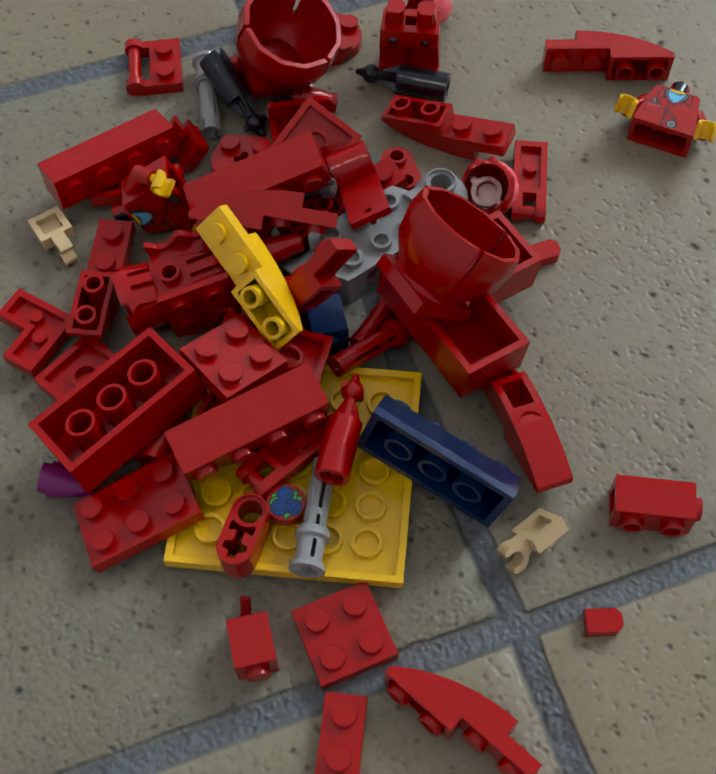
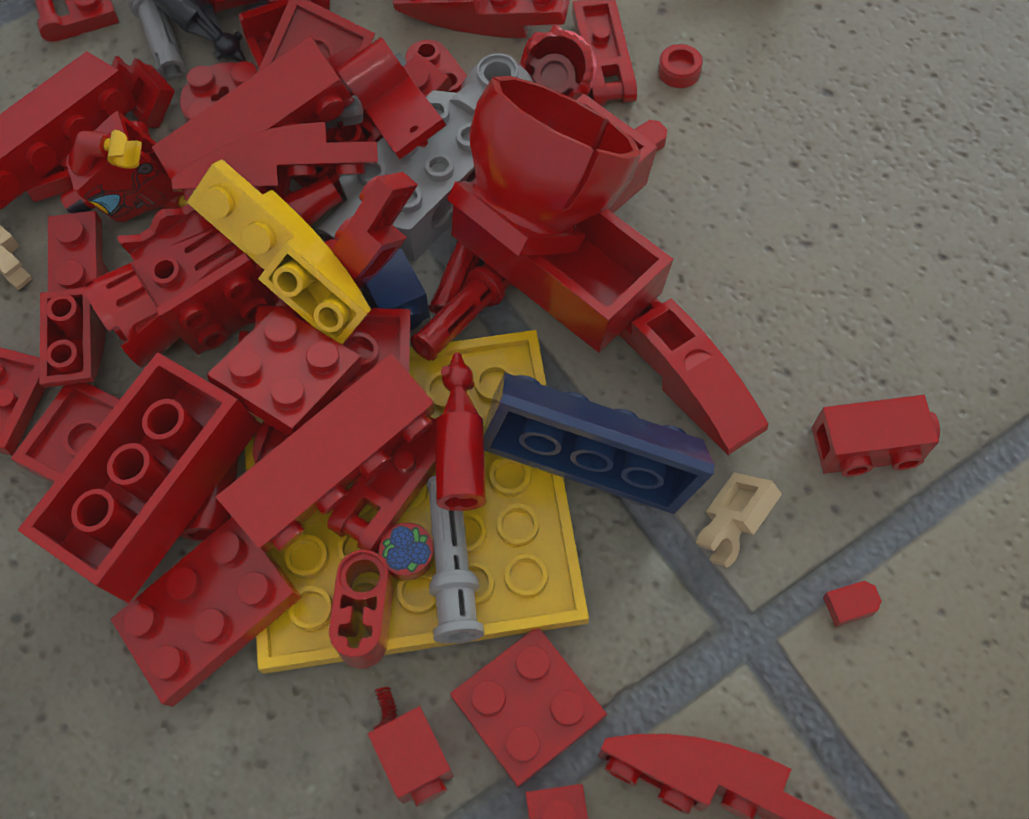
camera: 15 degrees left, 5 degrees up
magenta cone [37,460,97,498] -> none
none -> red tile [658,44,703,88]

